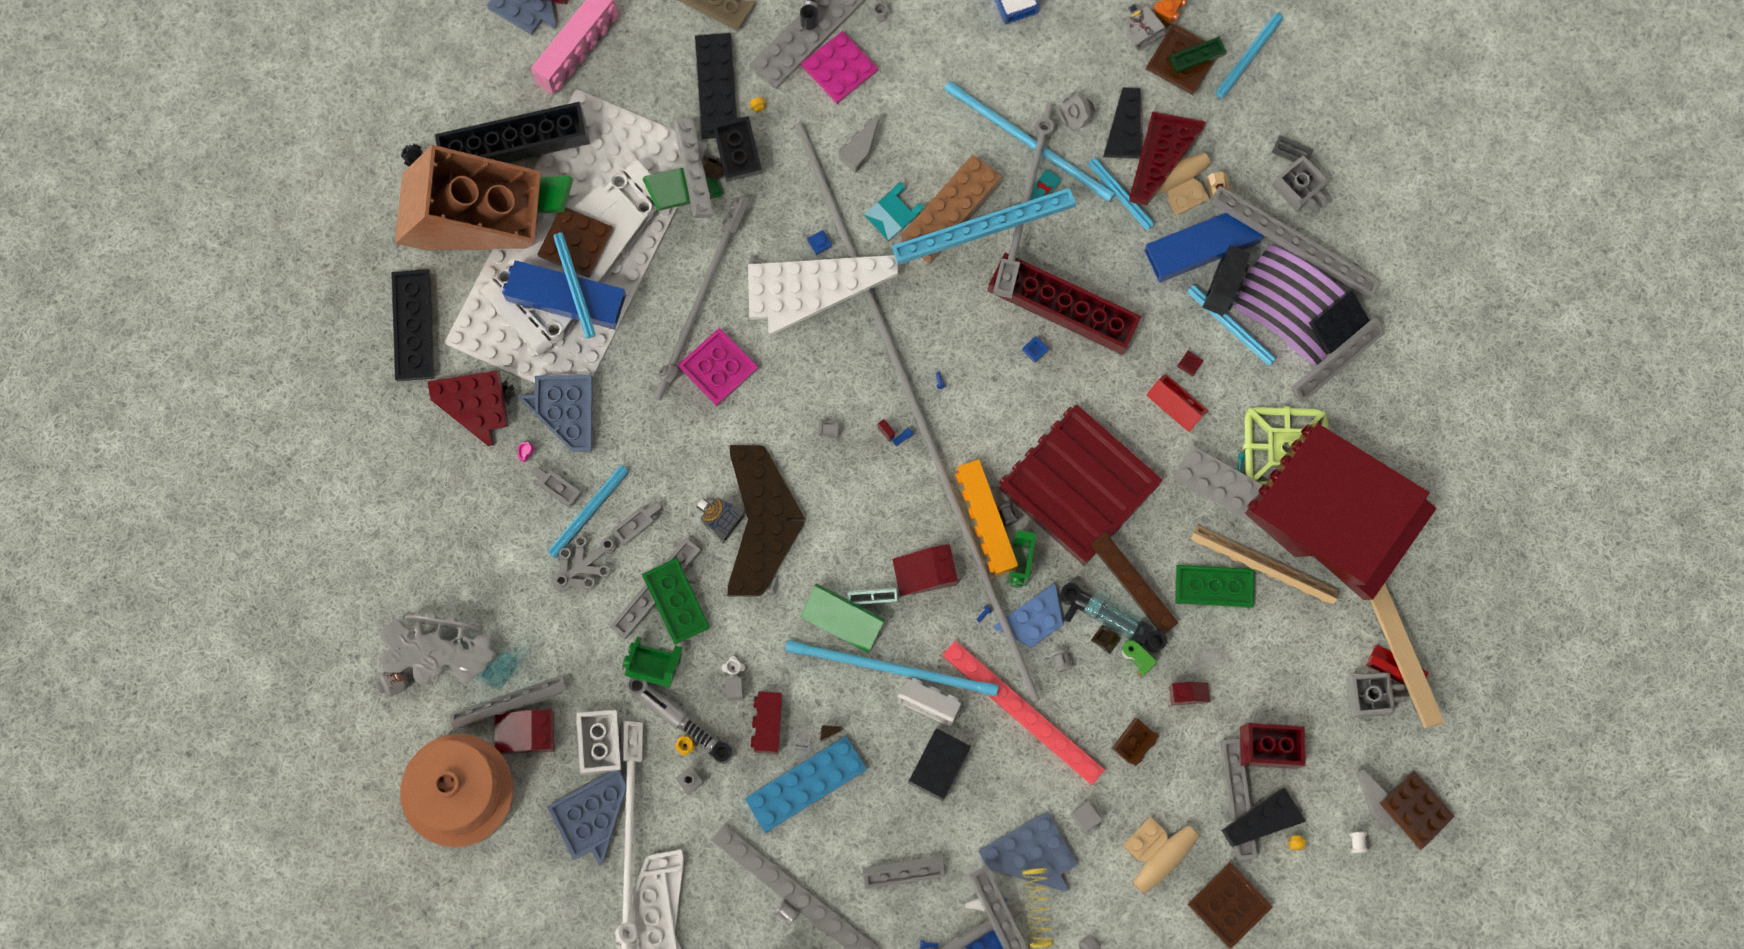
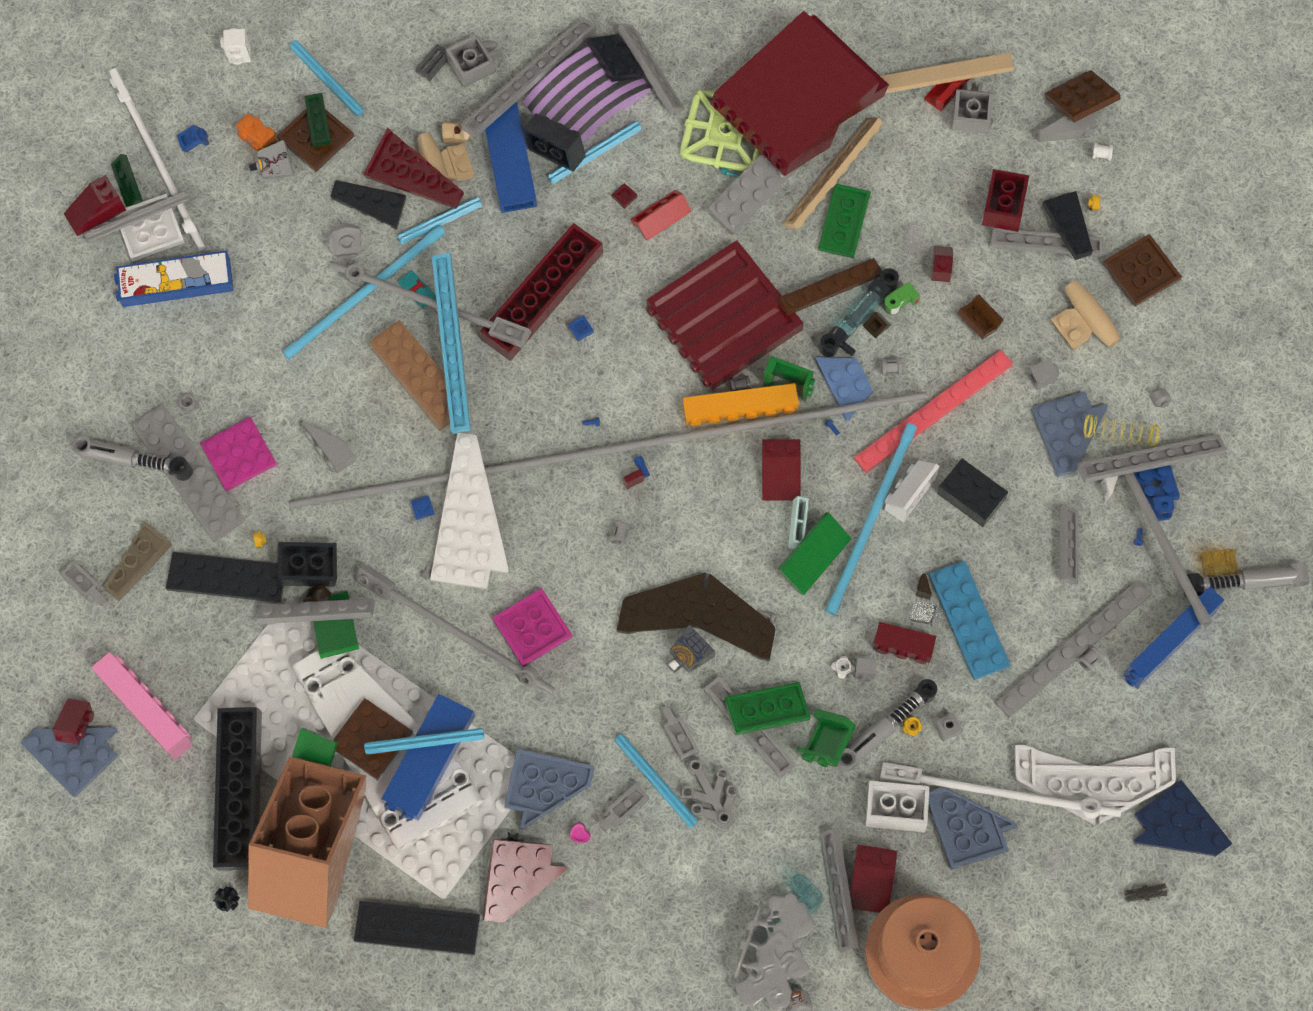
camera: 75 degrees left, 5 degrees down
teal flag [864,182,925,241] -> none

